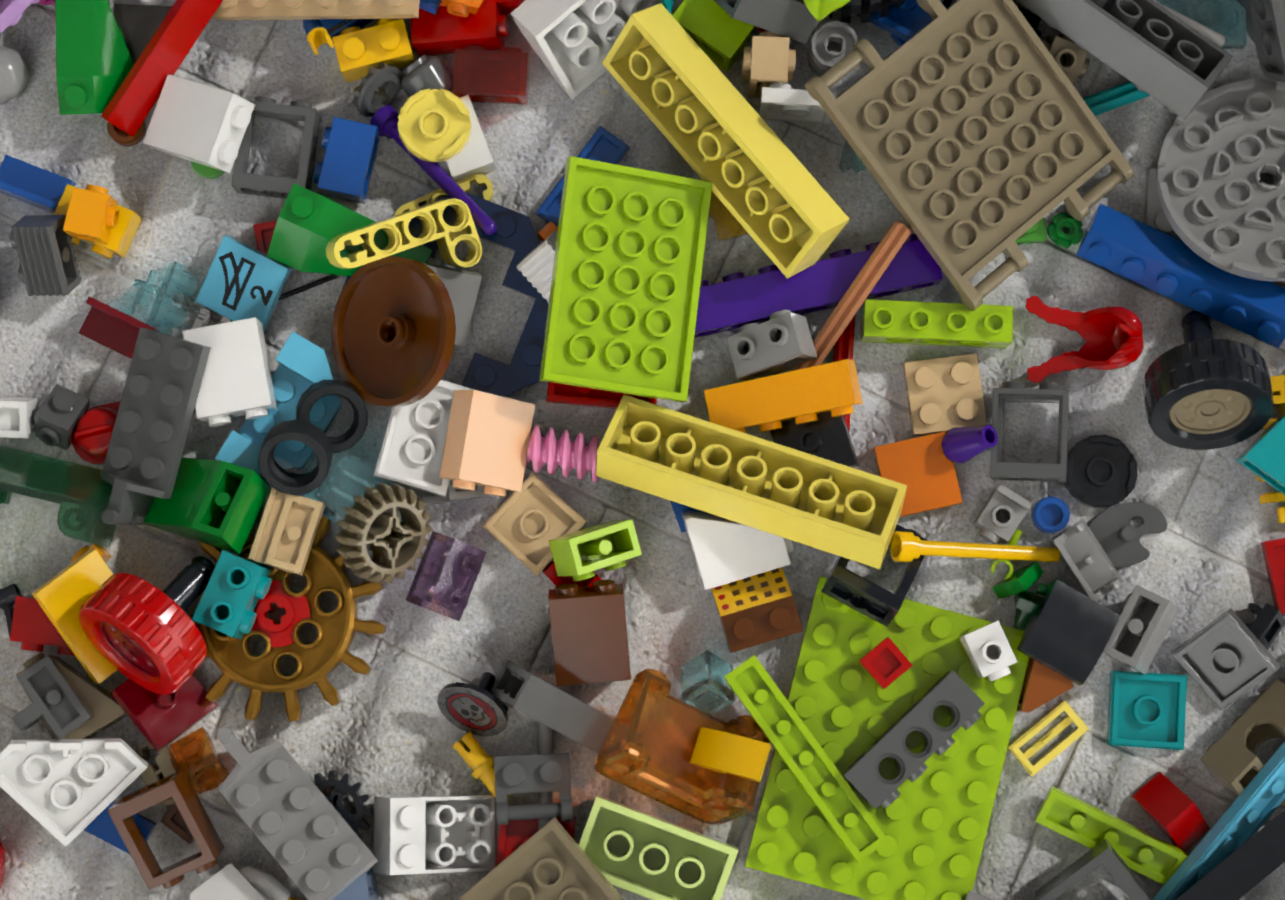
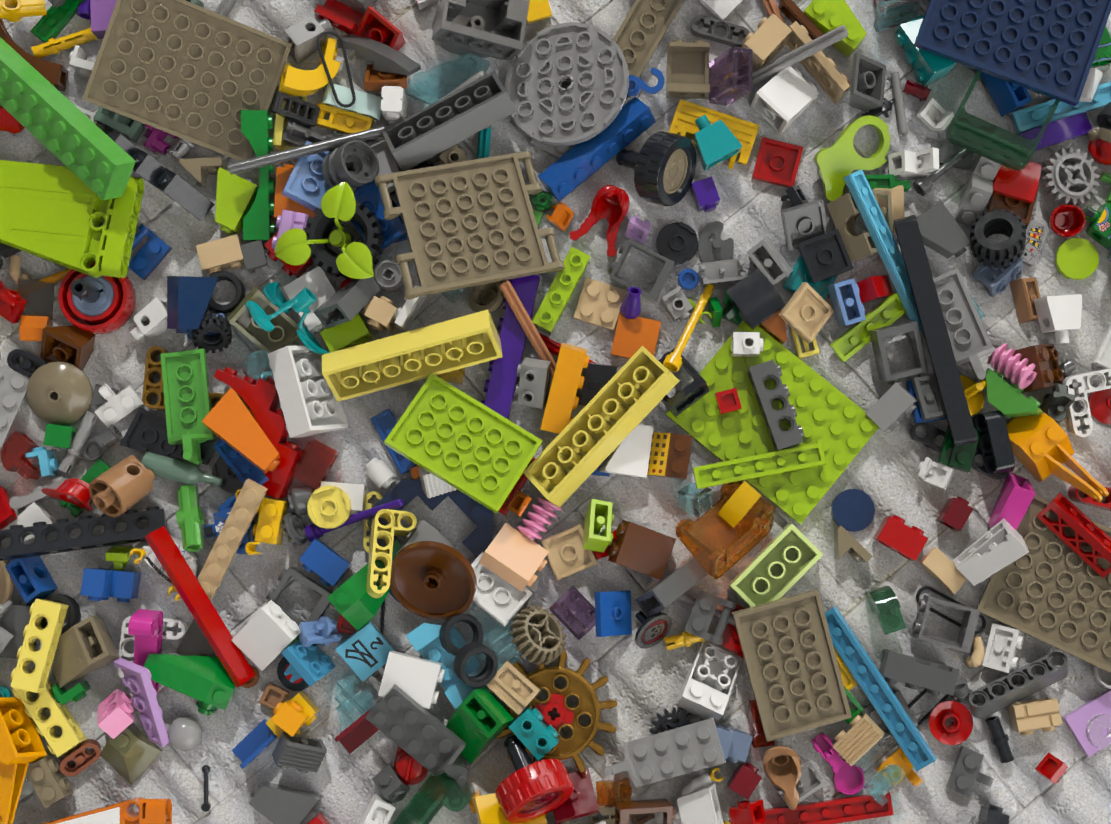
camera: 65 degrees left, 0 degrees up
none -> green plate [196,701,217,716]
none -> medium nougat tile [258,682,289,710]
none -> dark azure plate [277,640,336,691]
none -> medium blue hips [298,616,342,647]
none -> white brick [364,457,395,489]
none -> dark tan piece [468,280,505,314]
none -> orange slope [507,490,532,517]
none -> orange tile [546,202,575,232]
none -> blue plate [595,590,632,637]
none -> lavender tile [624,215,651,244]
none -> dark purple brick [690,176,720,213]
none -> tan plate [779,282,835,343]
none -> black plate [797,229,854,284]
none -> medium blue brick [827,278,866,326]

